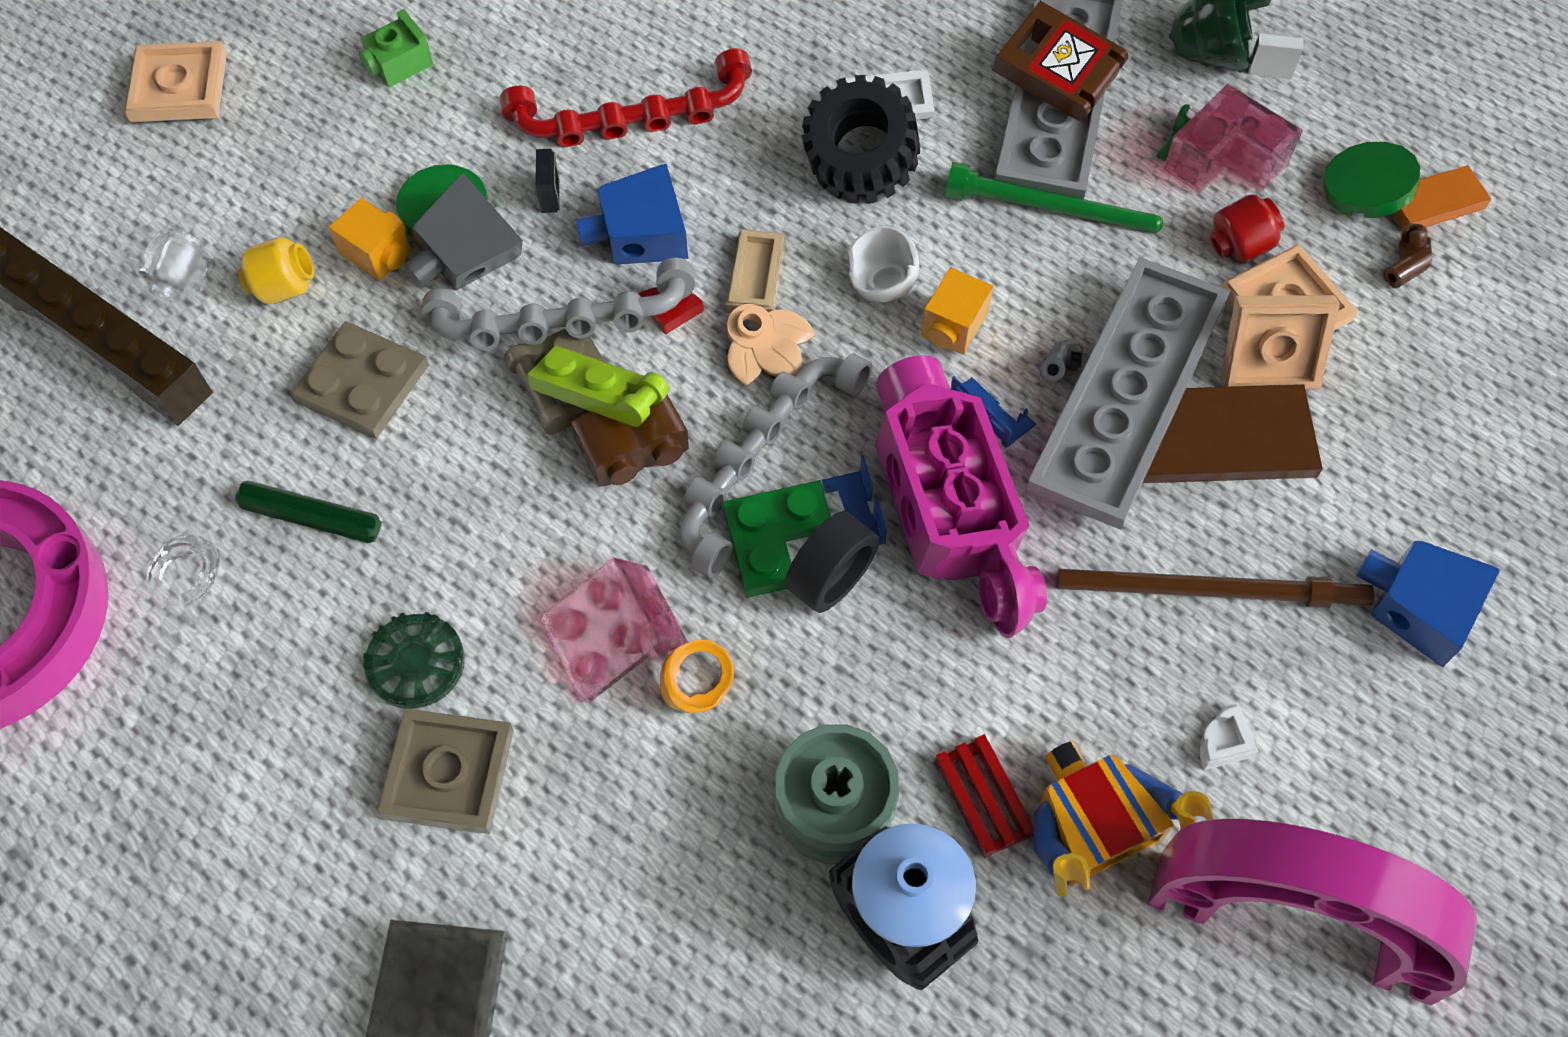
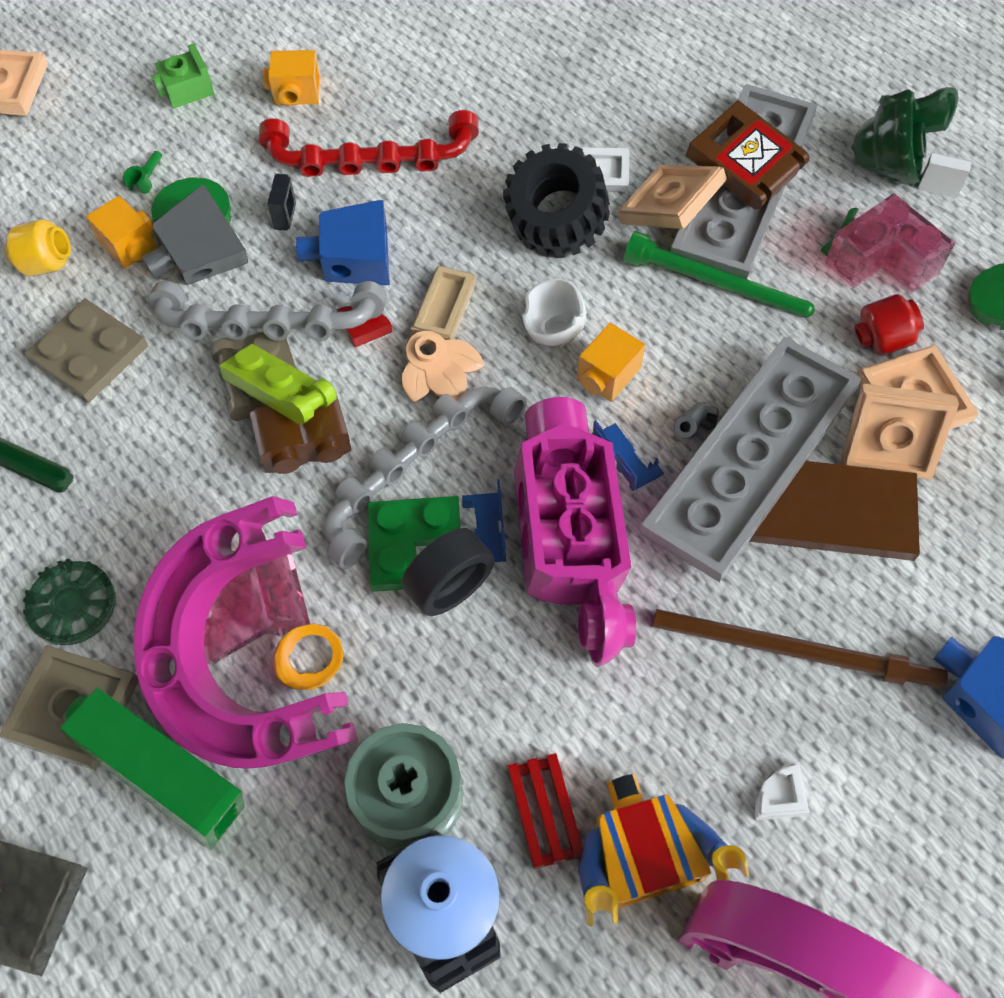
camera: 10 degrees right, 0 degrees up
none -> green slope [59,687,245,850]
none -> green hand [123,150,162,194]
none -> dark pink piece [134,496,358,769]
none -> light orange brick [263,50,321,106]
none -> light nougat plate [617,165,727,229]

